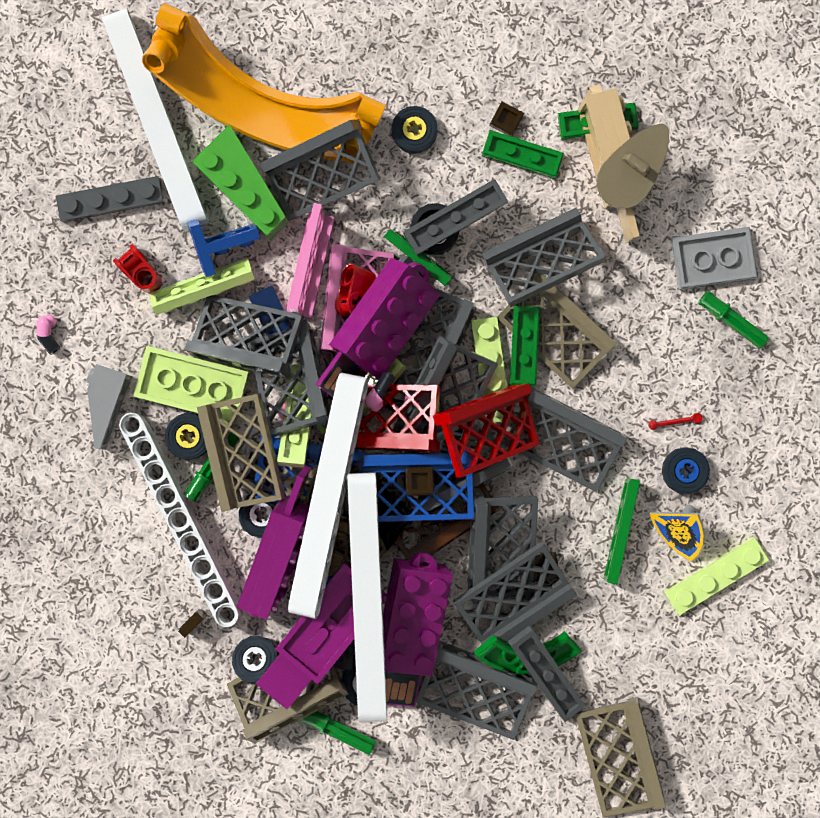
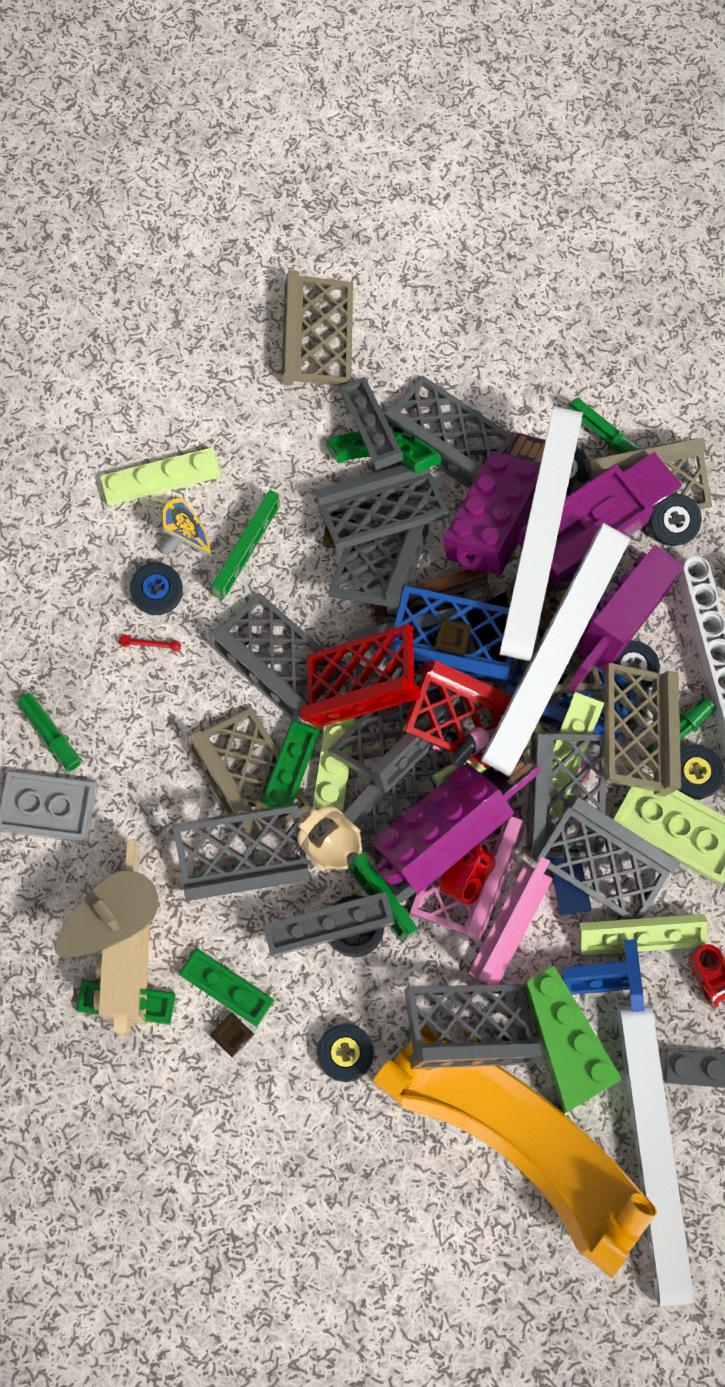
camera: 170 degrees left, 15 degrees down
none -> tan helmet [297,806,362,872]

